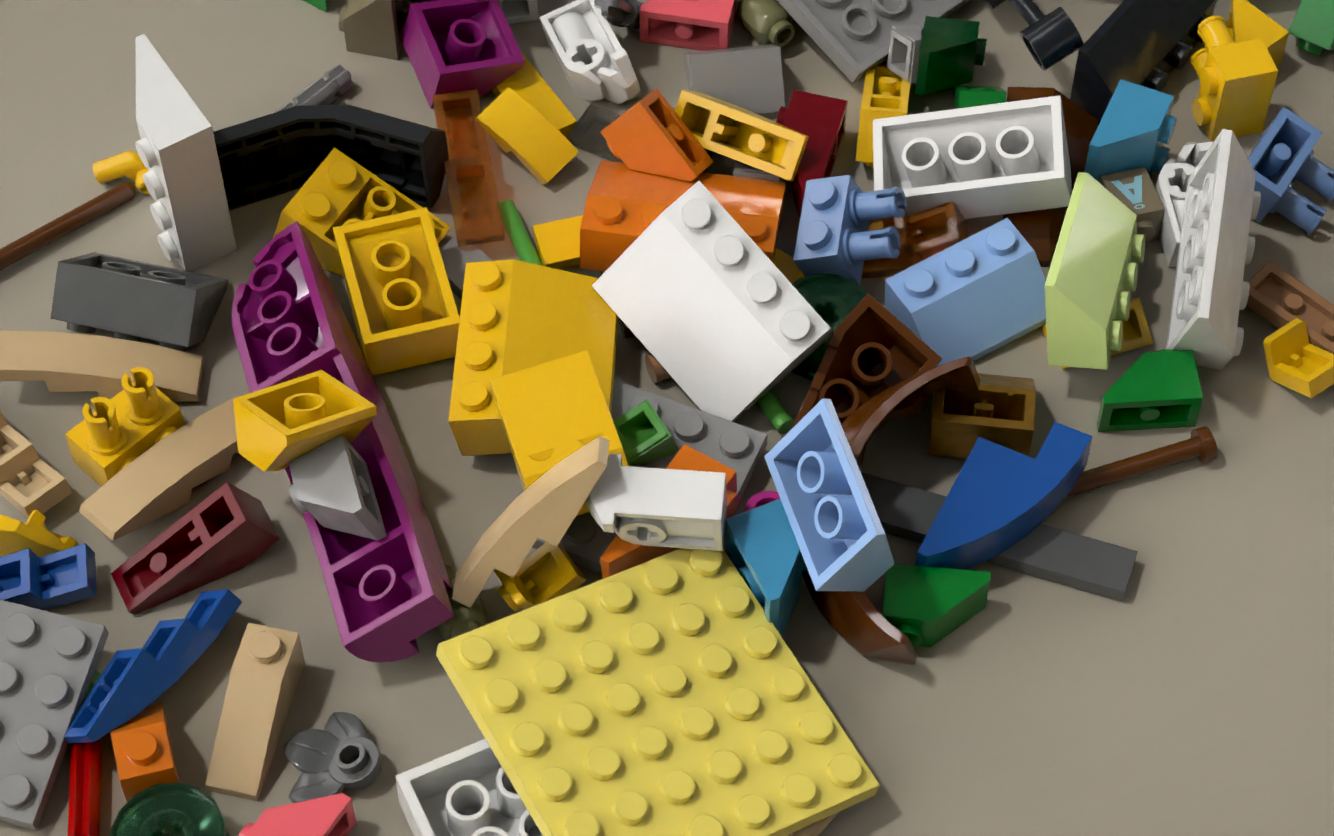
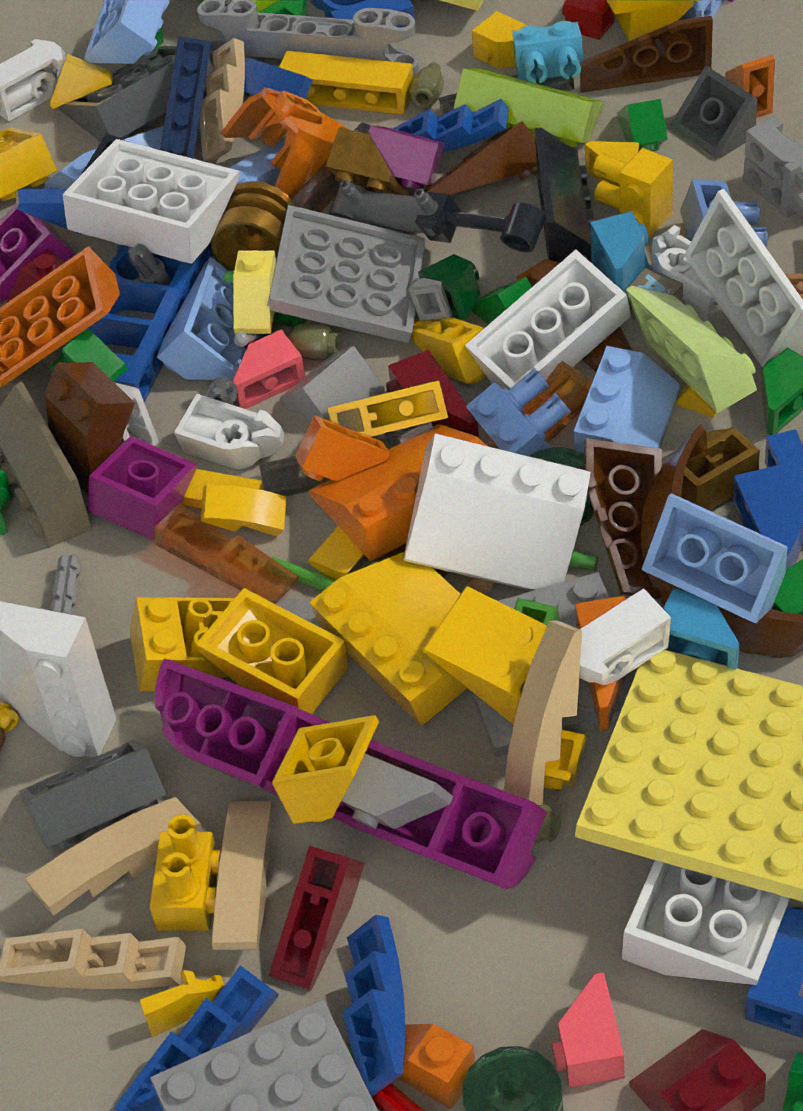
camera: 35 degrees left, 5 degrees down
tan slope [205,623,305,801] -> none
black piece [213,105,449,211] -> none
dark grey plate [284,712,382,803] -> none

